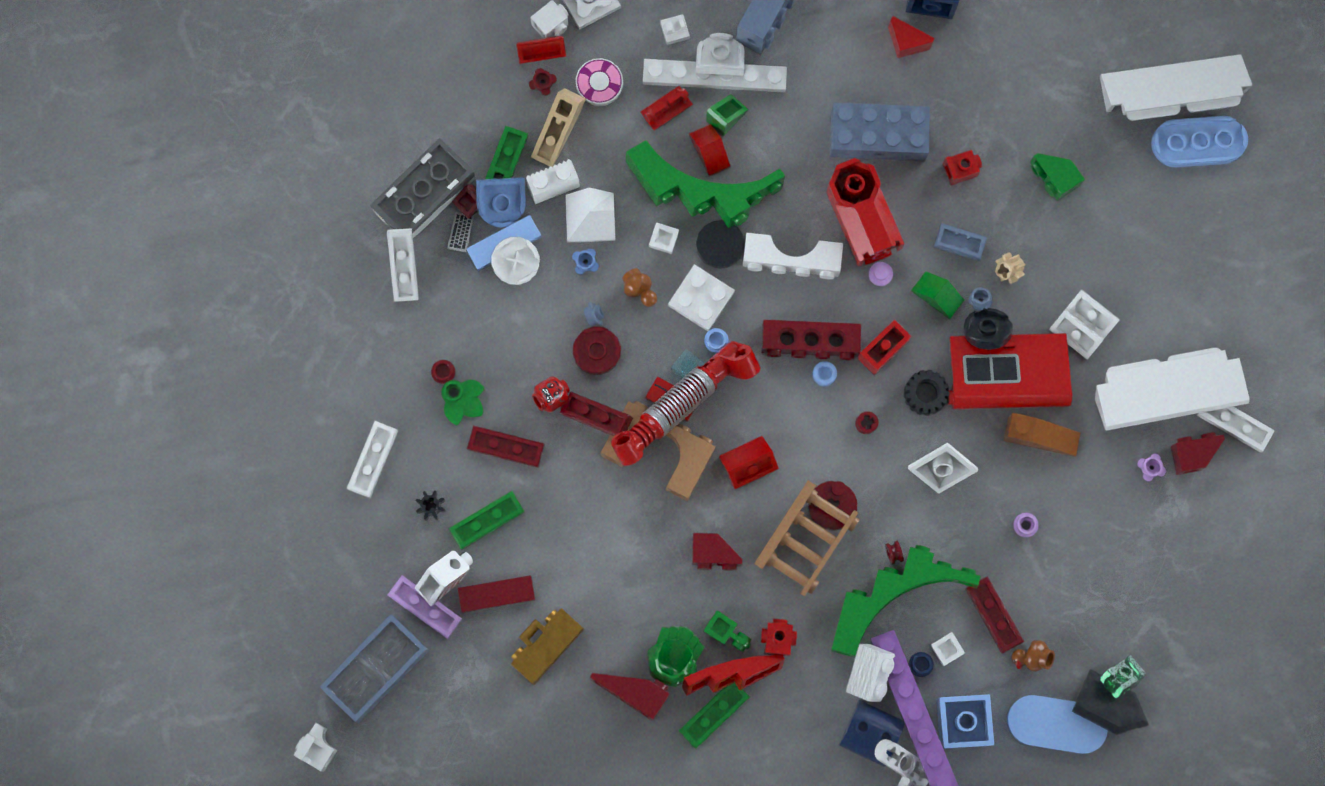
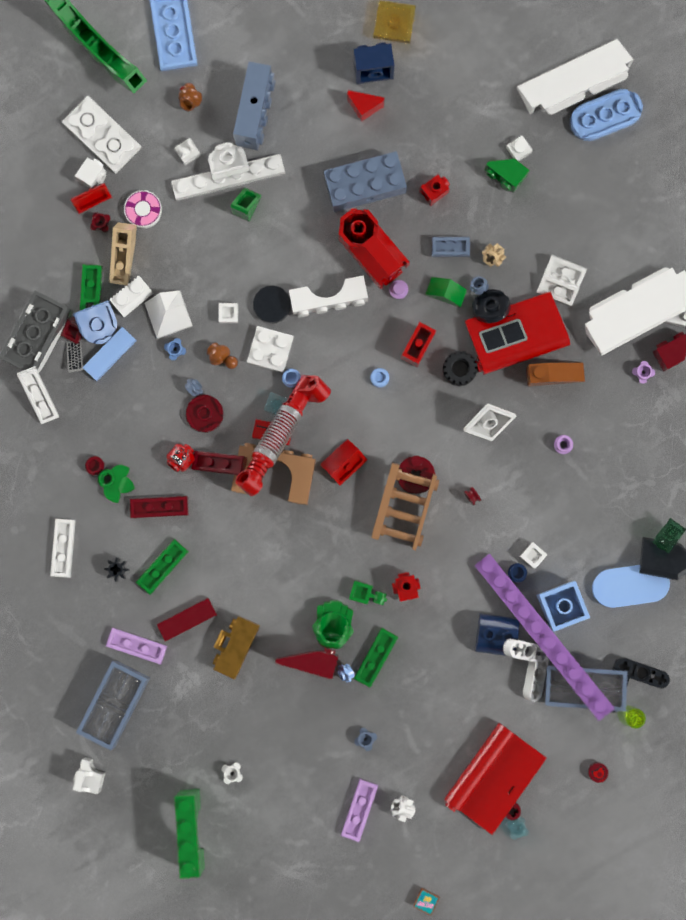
camera: 10 degrees left, 5 degrees up
white torso [415,551,473,606] -> none
white tile [491,237,540,285] -> none
green arch [625,140,785,228] -> none
red hinge [640,86,693,131] -> none
red slope [682,655,785,696] -> none
red slope [689,124,731,177] -> none
dark red slope [692,533,742,571] -> none
dark red brick [761,320,861,361] -> none
green arch [831,545,981,658] -> none
white brick [846,644,895,702] -> none
dark red bush [855,411,879,434] -> none
dark red tile [965,576,1025,654] -> none
dark orange animal [1011,640,1055,672] -> none
none -> light blue plate [337,664,354,683]
none -> white plate [506,136,533,161]

